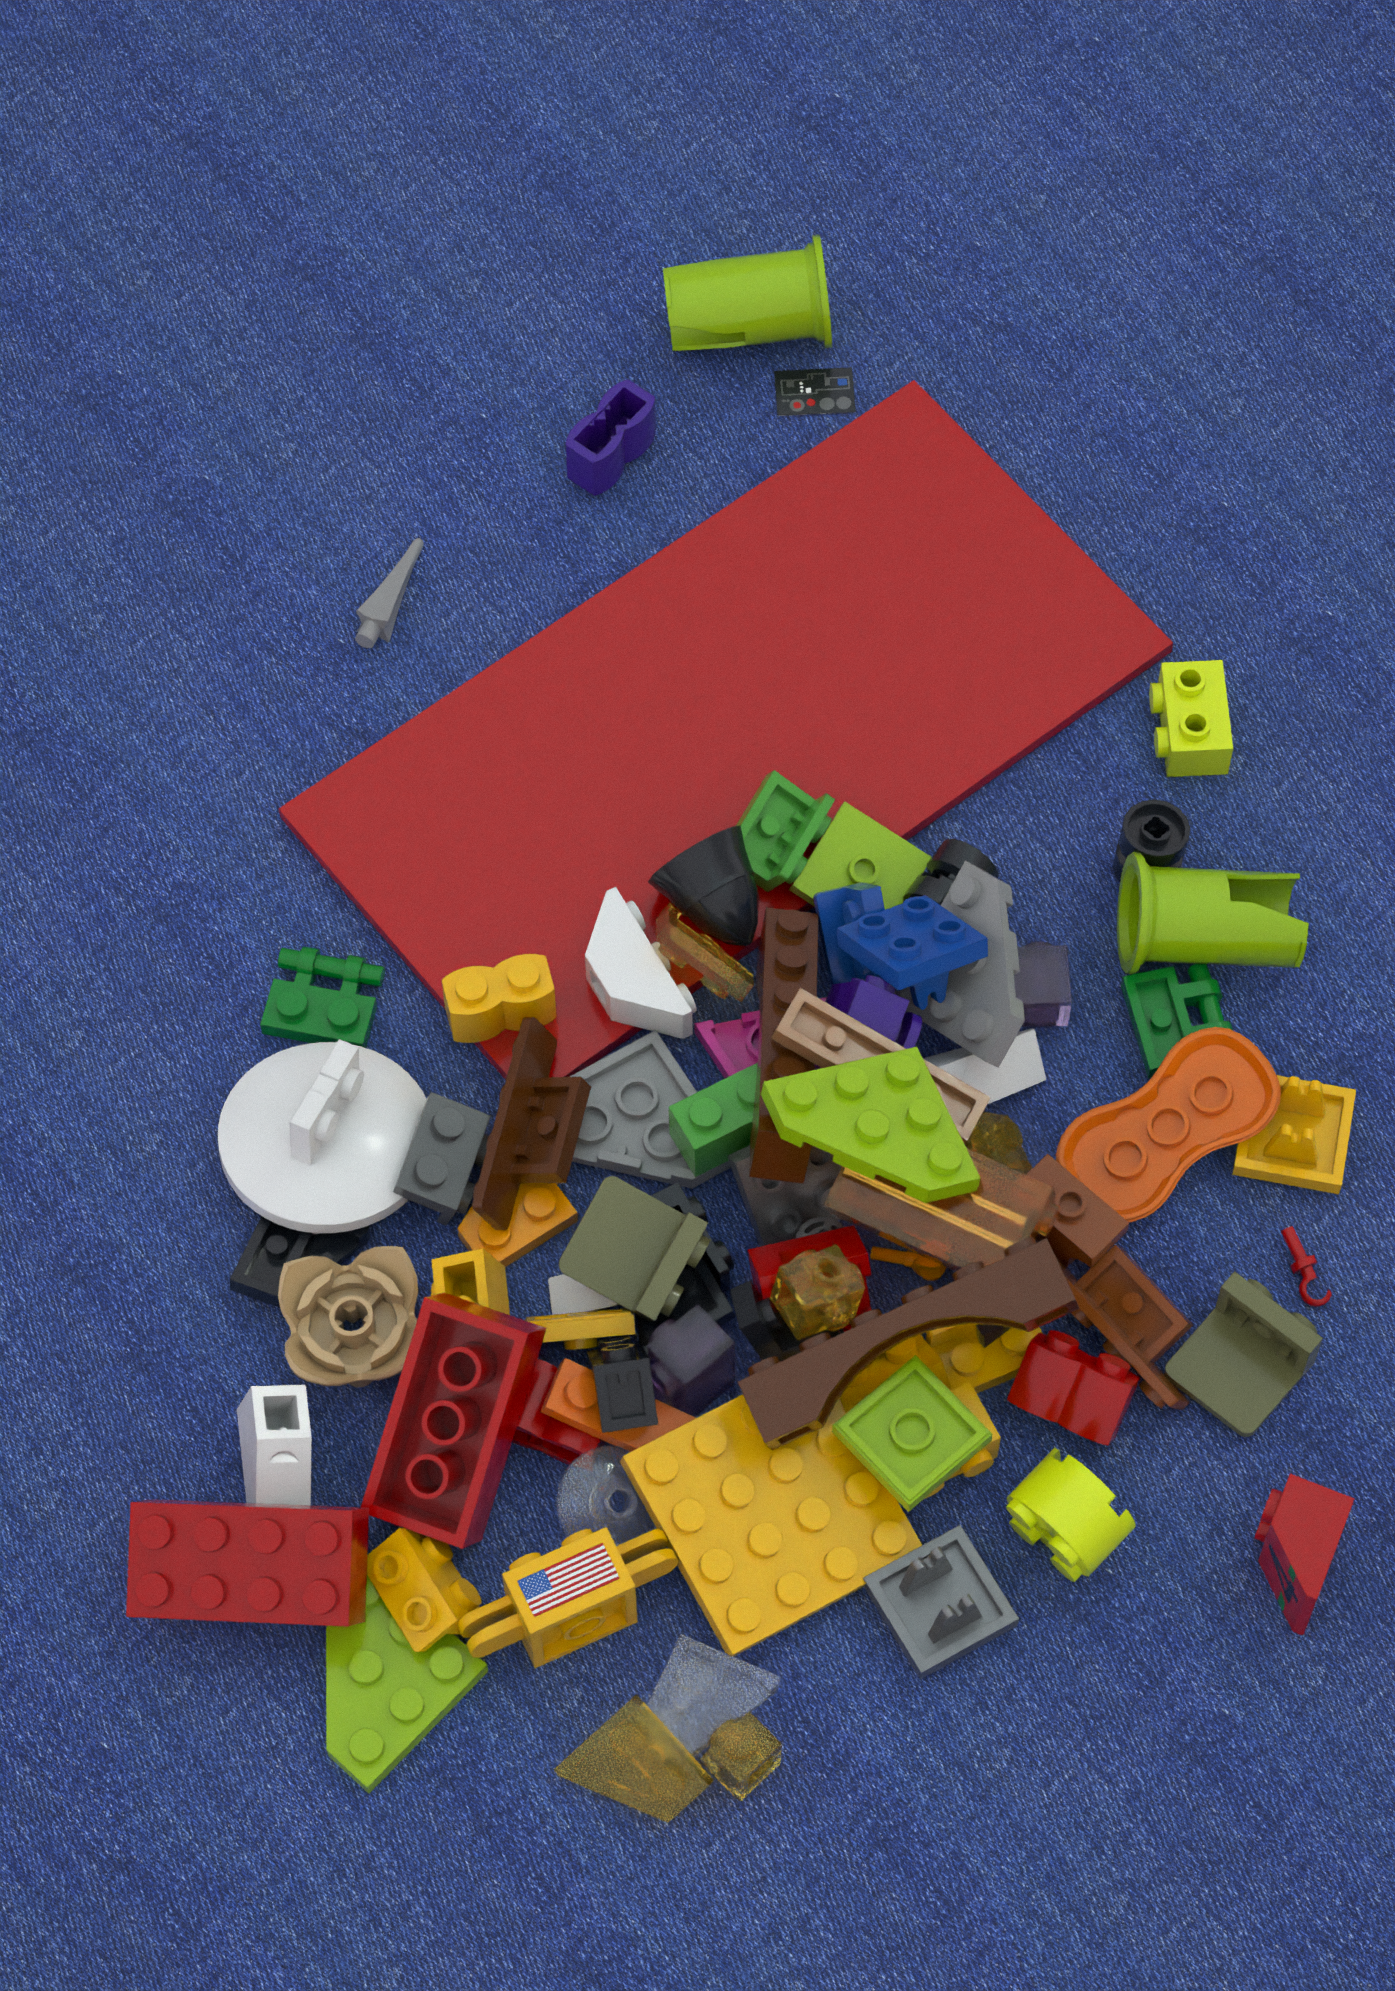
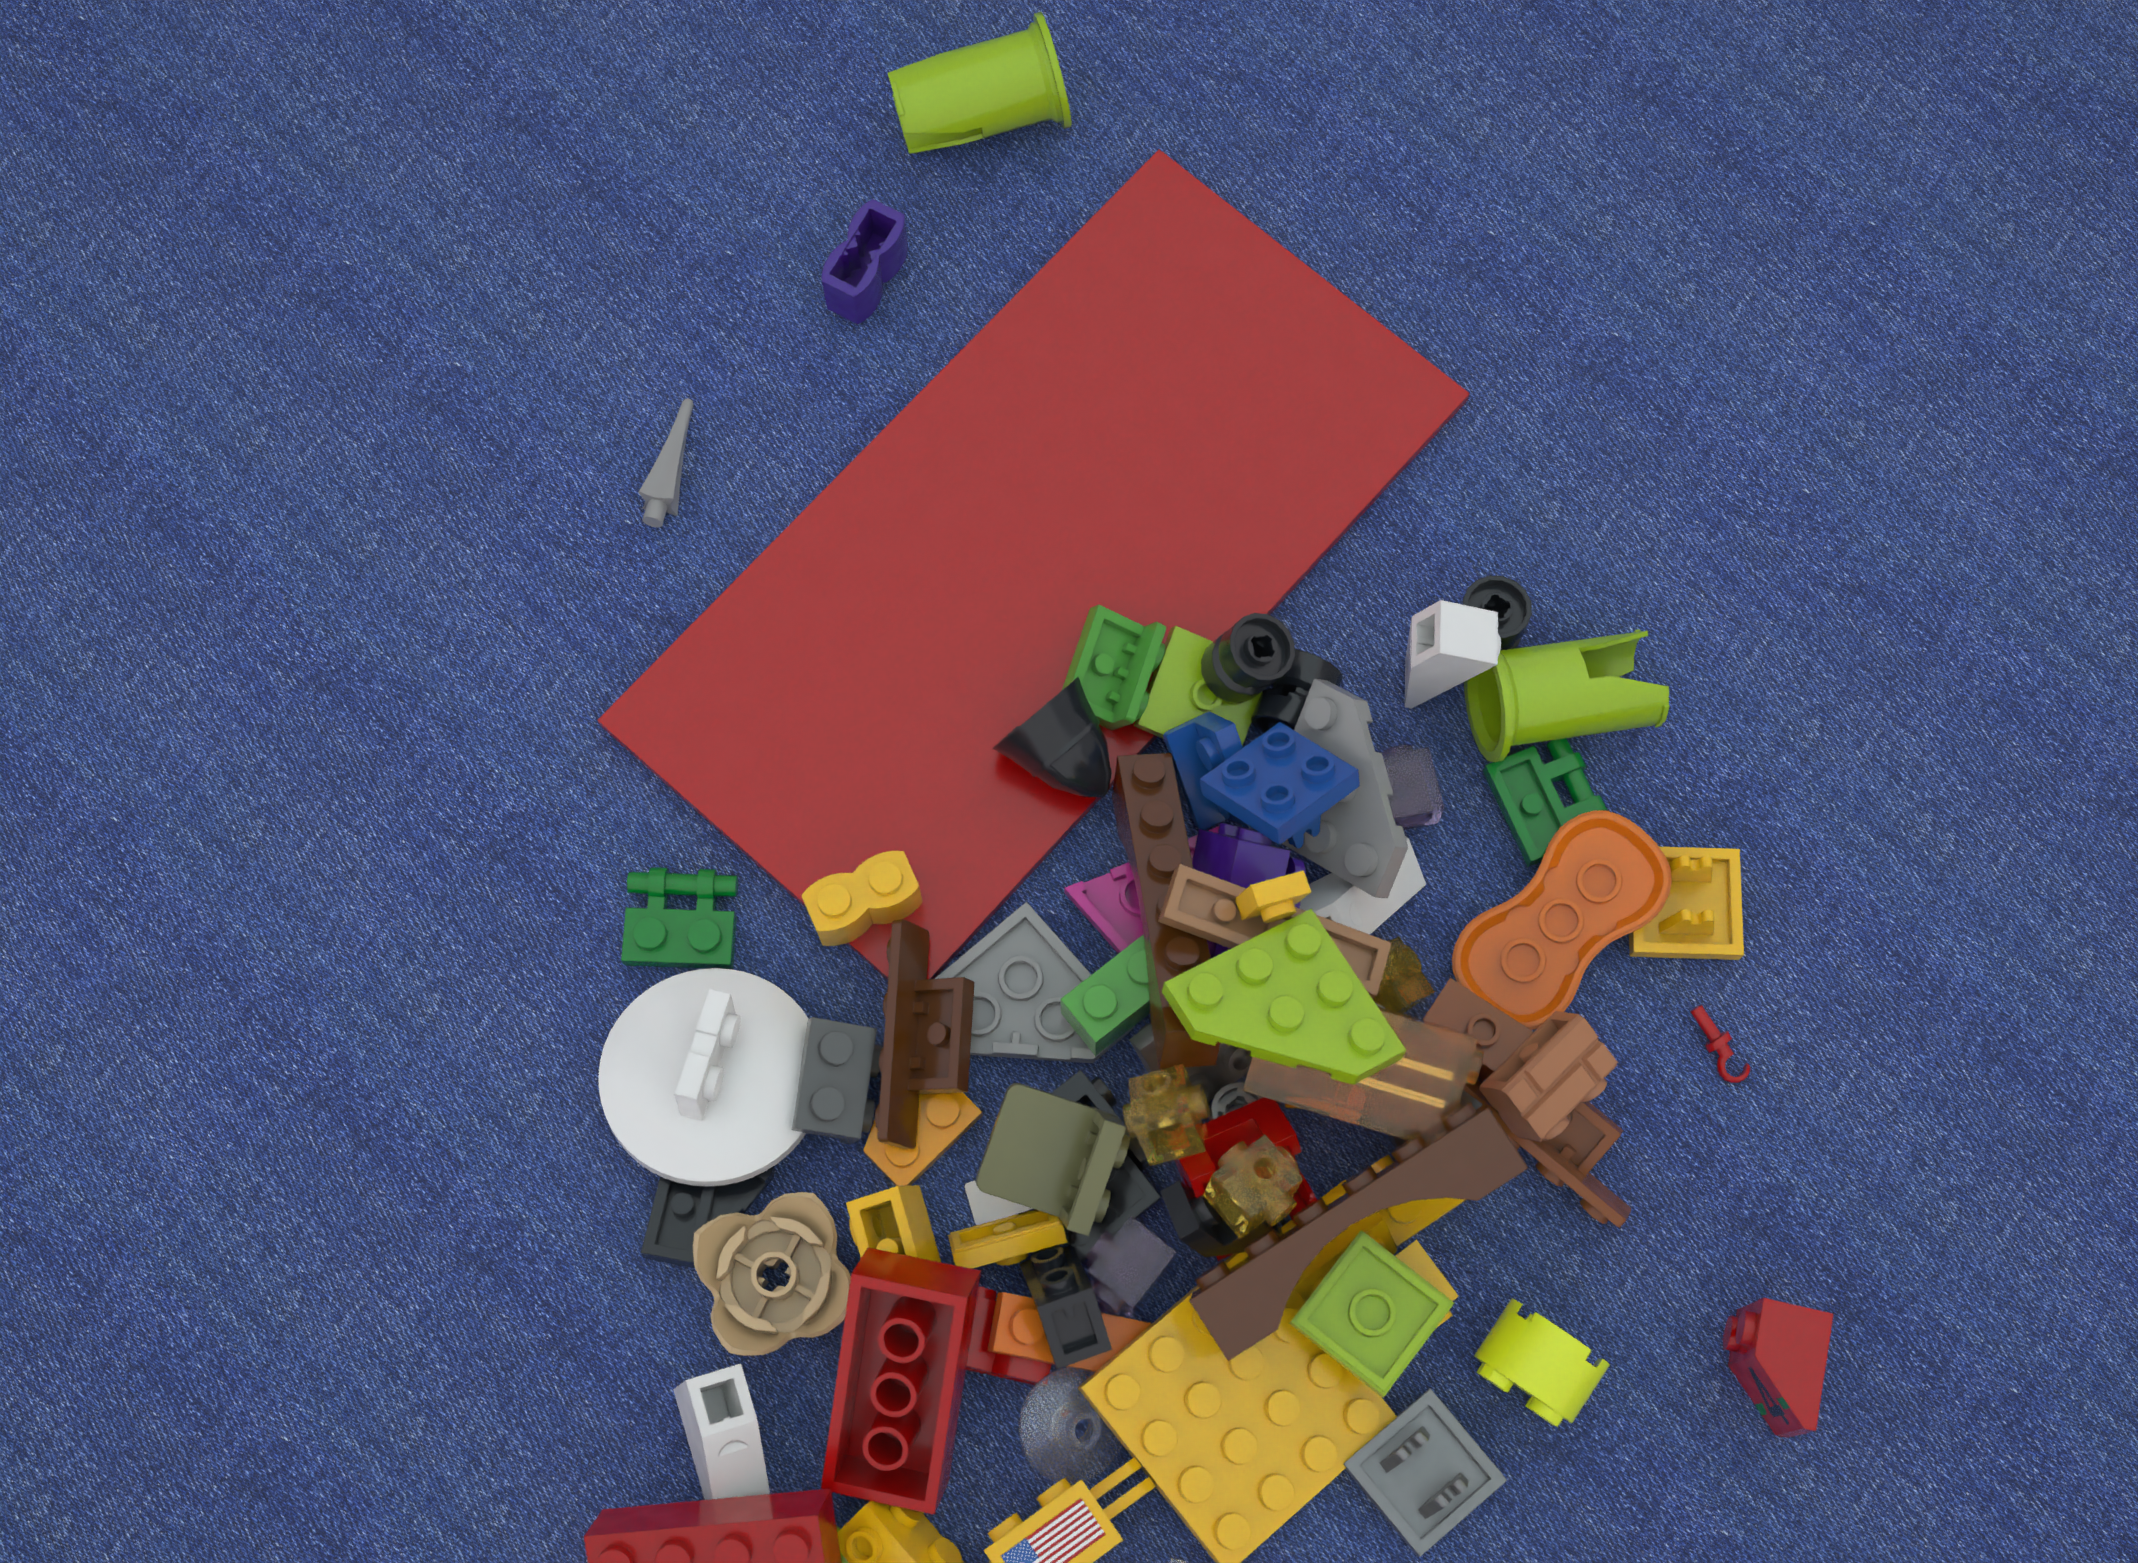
camera: 10 degrees left, 10 degrees up
white slope [585,887,697,1039] -> none
clear yellow wing [656,903,754,1002] -> none
black sticker [774,367,856,416] -> none
red brick [1007,1330,1140,1446] -> none
neon yellow brick [1149,660,1233,777] -> none
olive bracket [1164,1271,1323,1437] -> none
none -> clear yellow brick [1122,1064,1210,1166]
none -> black wheel [1201,613,1295,703]
none -> yellow plate [1235,870,1311,923]
none -> white slope [1405,600,1501,709]
none -> nougat brick [1479,1011,1618,1142]

